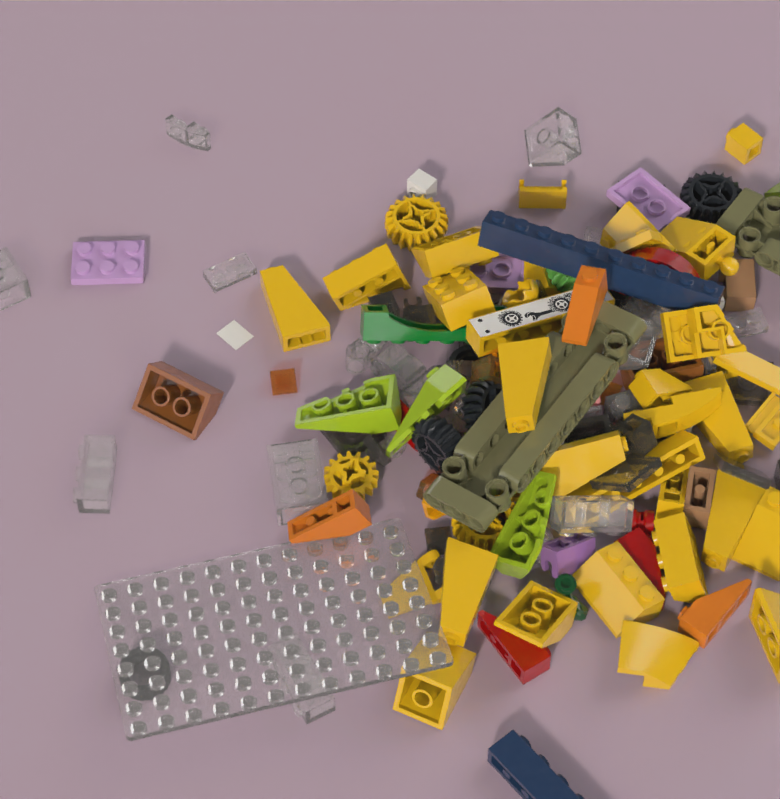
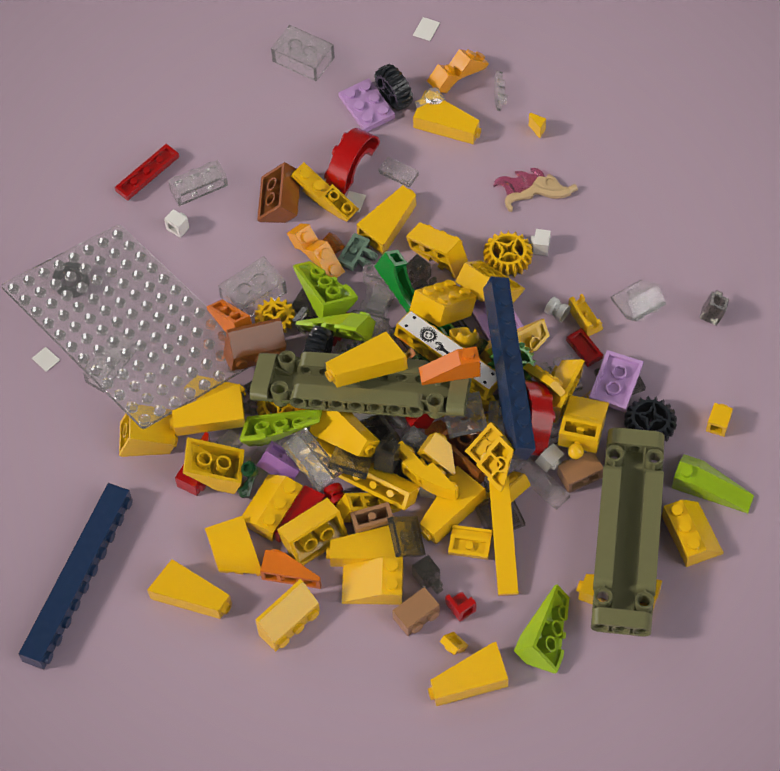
camera: 65 degrees right, 5 degrees up
none -> white sticker [31,347,60,372]
none -> red plate [115,144,179,201]
none -> yellow slope [147,559,232,619]
none -> white plate [164,209,189,238]
none -> clear plate [216,429,244,448]
none -> dark orange slope [223,318,286,371]
none -> light orange arch [287,223,345,278]
none -> yellow slope [291,162,359,222]
none -> red brick [324,128,380,195]
none -> sand green hinge [338,233,378,271]
none -> black gear [374,64,413,111]
none -> white sticker [413,17,440,41]
none -> yellow slope [413,90,482,145]
none -> clear rock [415,87,445,108]
none -> light orange arch [427,49,489,93]
none -> piece [493,168,578,212]
none -> yellow slope [528,113,546,138]
none -> white wheel [544,297,571,322]
none -> red tile [566,328,604,367]
none -> clear smoke brick [700,290,729,326]

